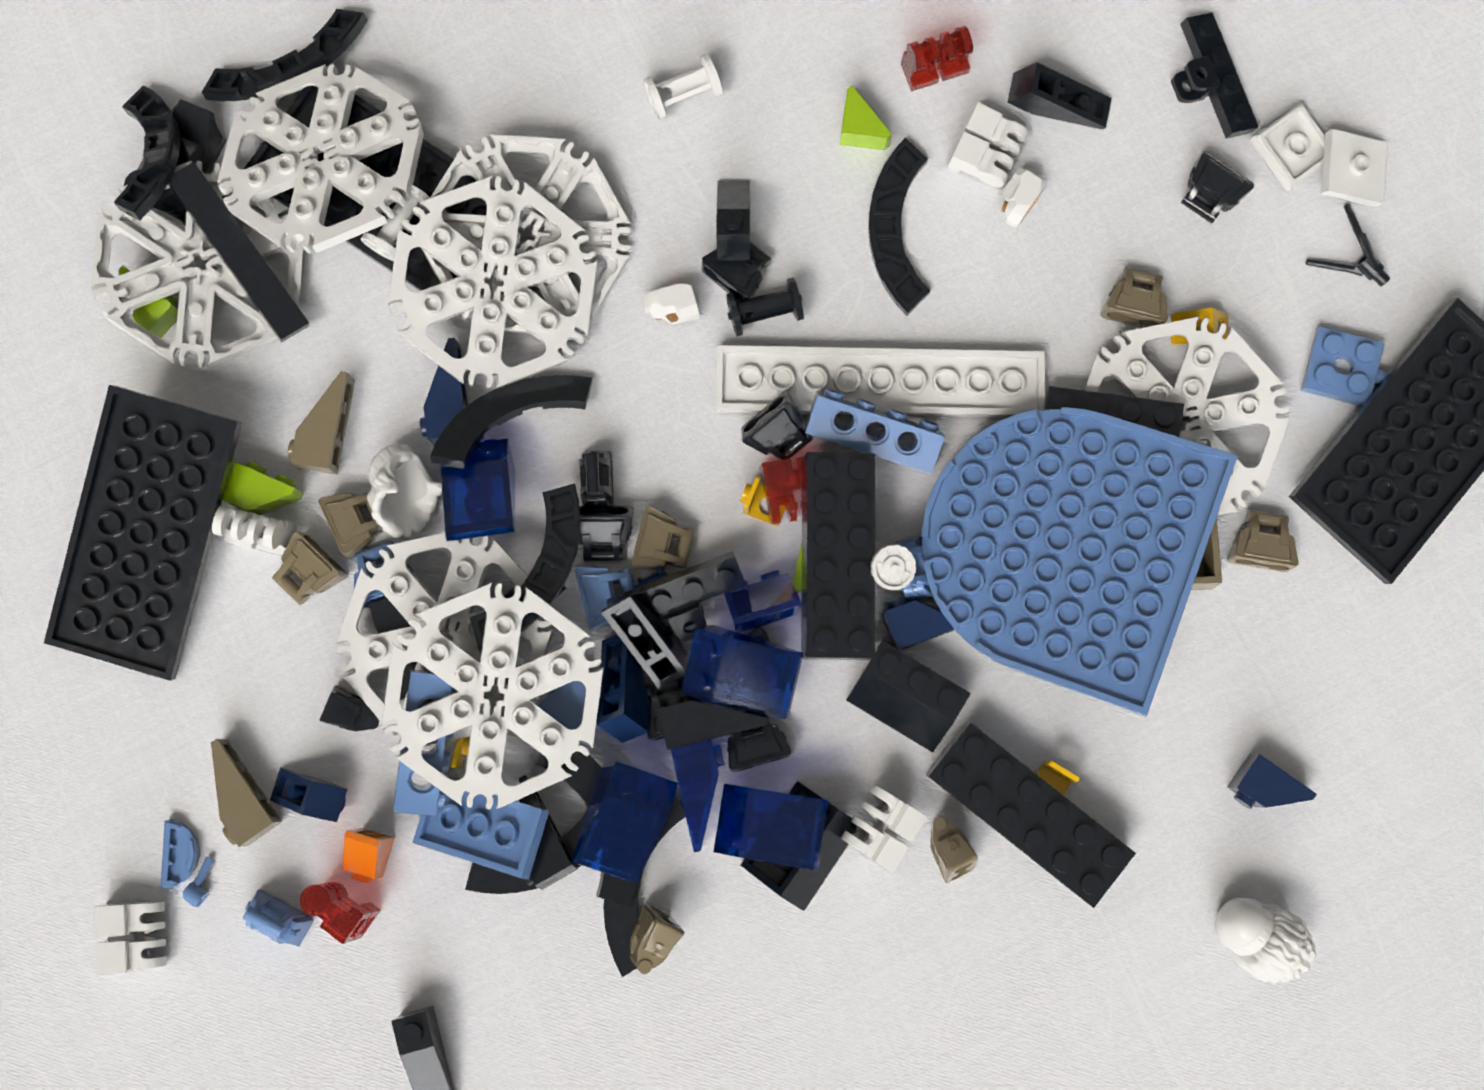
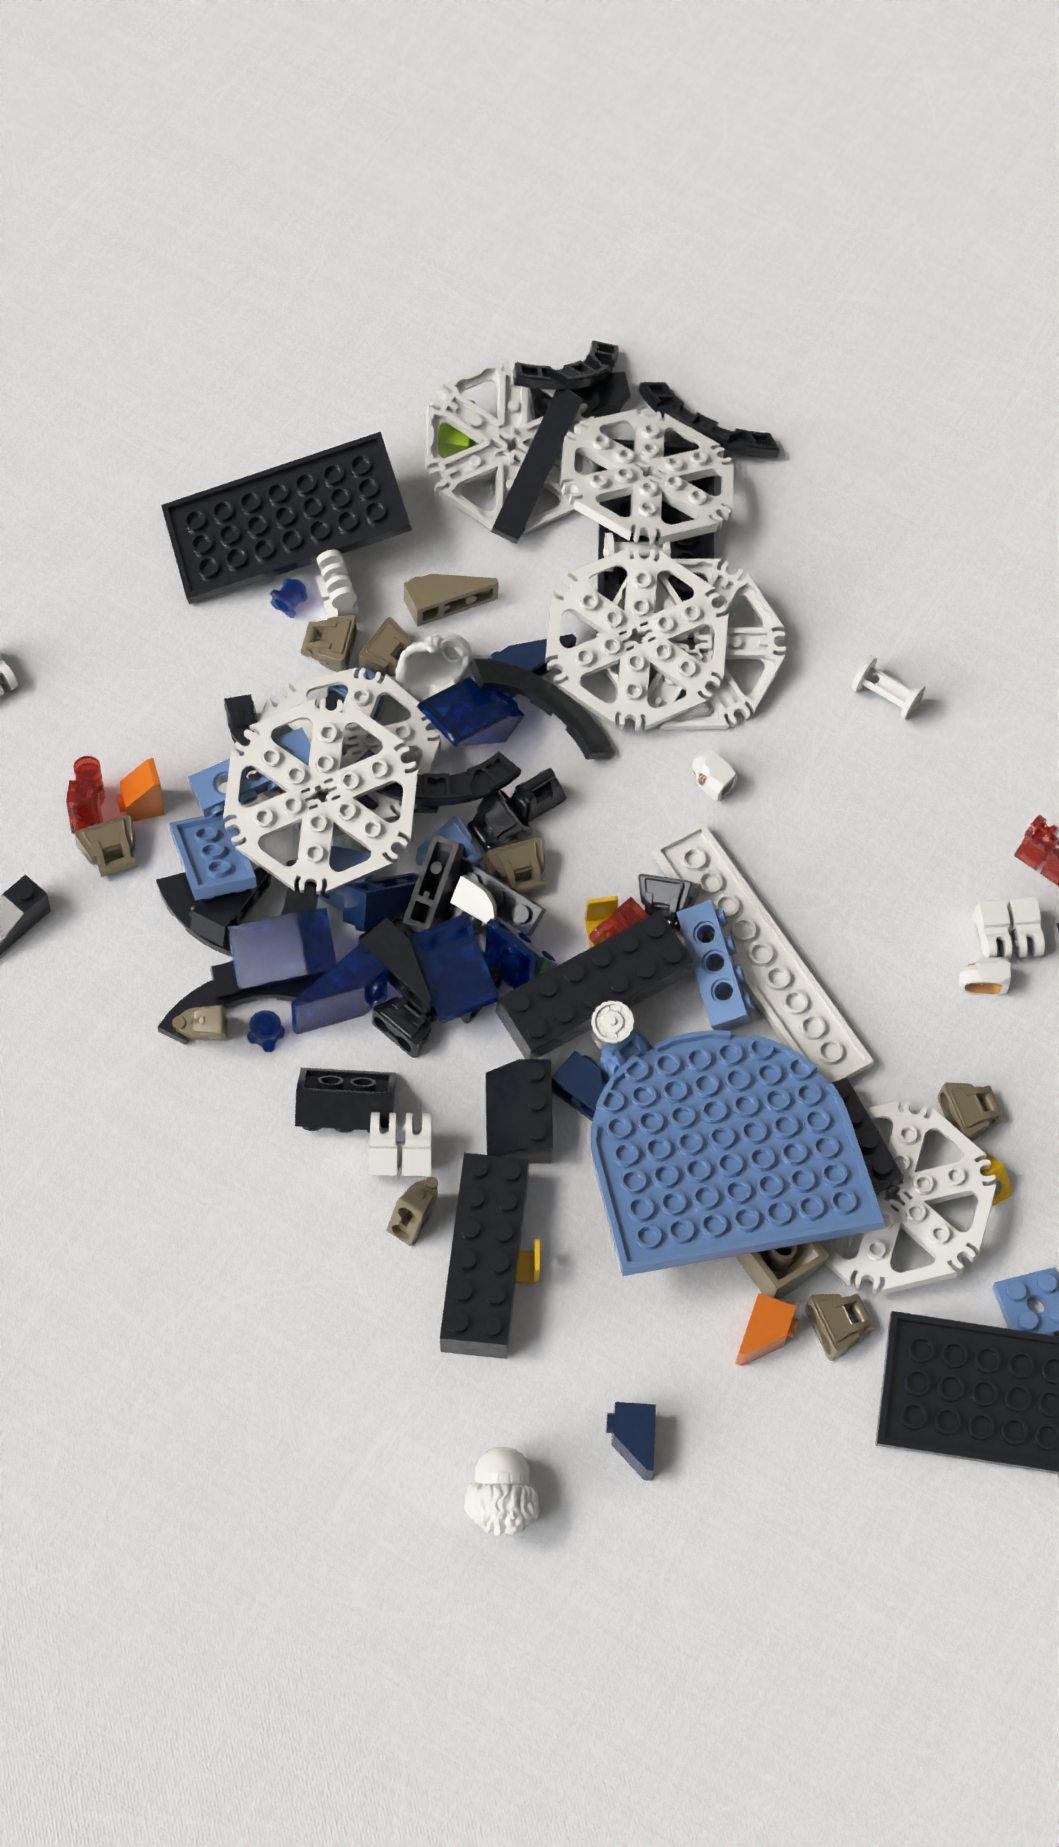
camera: 50 degrees right, 20 degrees down
medium blue tile [160,820,200,889] -> none
medium blue hand [183,857,214,907] -> none
dark tan slope [211,739,283,847] -> none
lime slope [222,461,304,515] -> none
medium blue piece [243,890,314,947] -> none
dark blue slope [270,768,348,822] -> none
black piece [701,241,772,301] -> none
clear blue slope [713,784,828,871] -> none
black slope [716,181,750,261] -> none
black hose [726,277,804,337] -> none
lime slope [840,86,892,150] -> none
black tile [868,138,930,316] -> none
none -> dark tan piece [75,815,136,877]
none -> clear blue brick [247,1010,285,1052]
none -> clear blue brick [270,578,308,618]
none -> white brick [450,875,497,927]
none -> orange slope [735,1293,799,1366]

